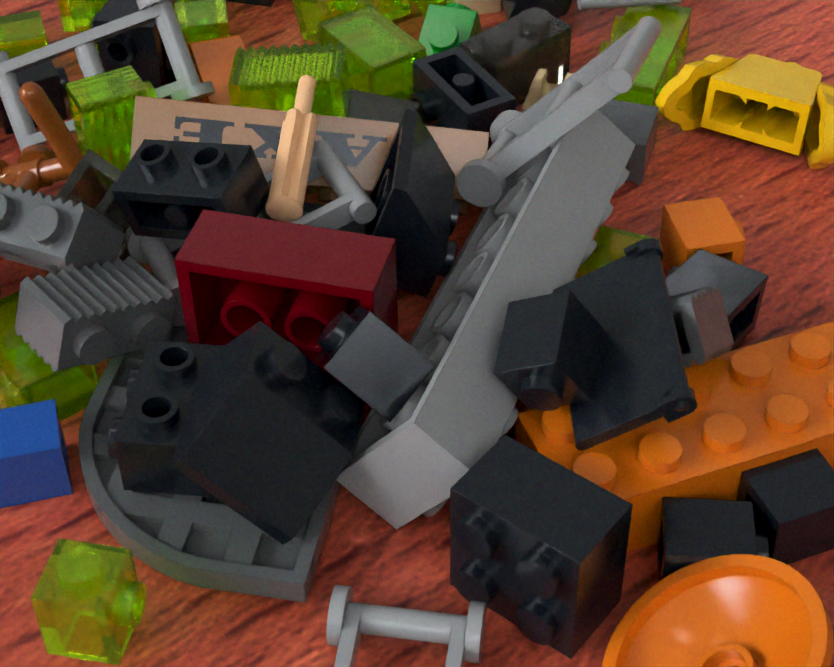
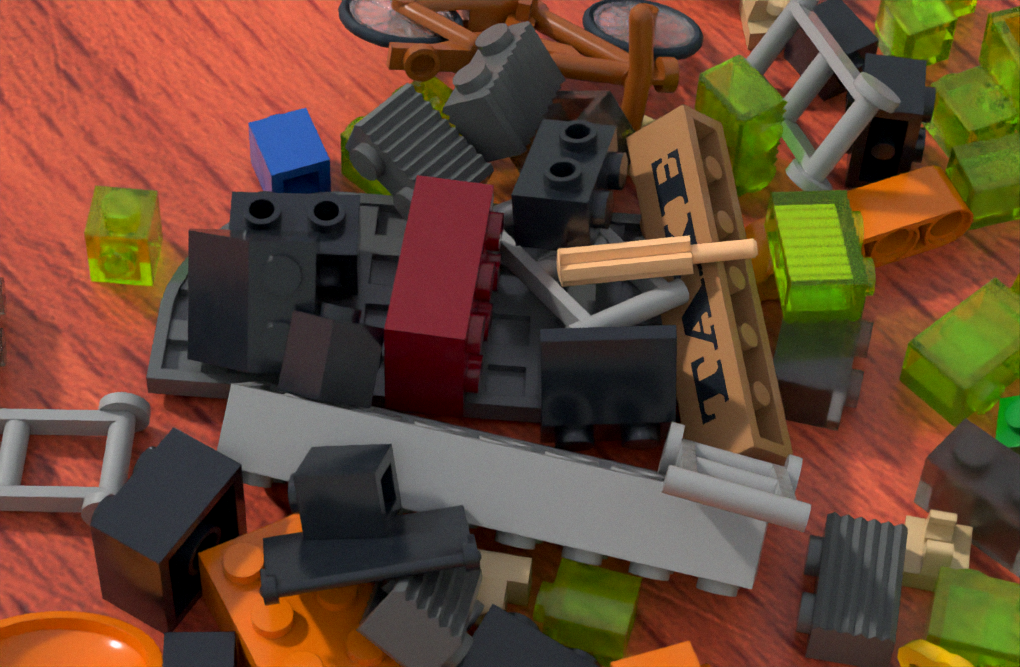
camera: 80 degrees right, 10 degrees up
black brick [409,46,516,150] -> none

